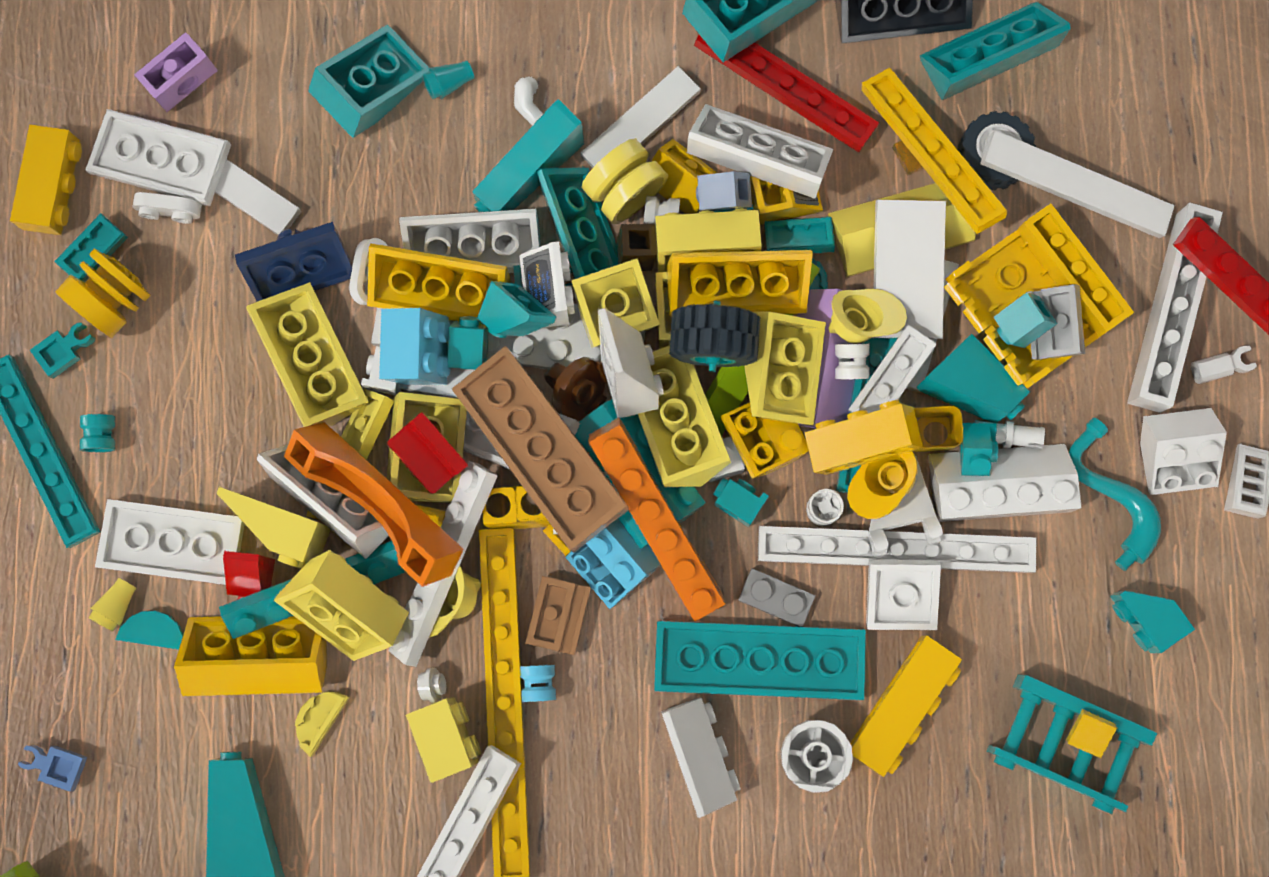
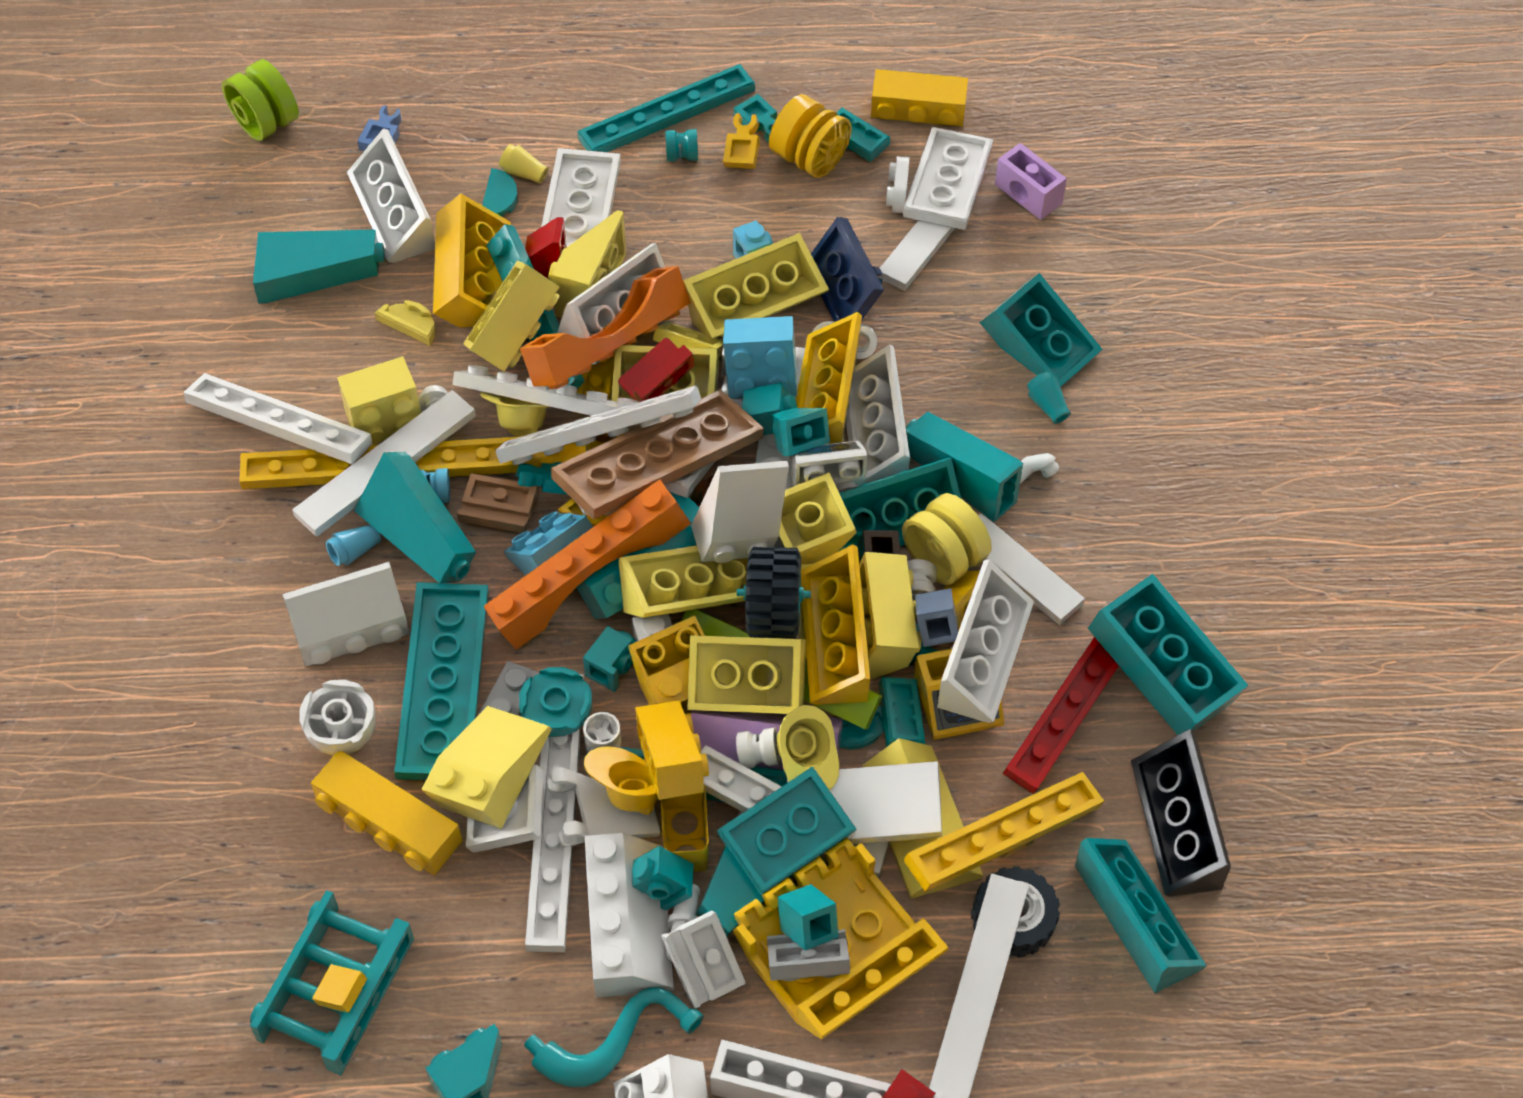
camera: 85 degrees right, 25 degrees down
none -> white tile [292,390,476,537]
none -> medium azure cone [325,524,381,566]
none -> white slope [347,128,435,263]
none -> teal slope [354,452,476,583]
none -> light yellow slope [421,706,552,829]
none -> white plate [496,385,701,465]
none -> teal plate [516,462,568,495]
none -> teal tile [519,667,592,737]
none -> white plate [661,911,746,1008]
none -> teal tile [717,766,857,896]
none -> yellow plate [723,113,760,169]
none -> medium azure brick [733,220,773,259]

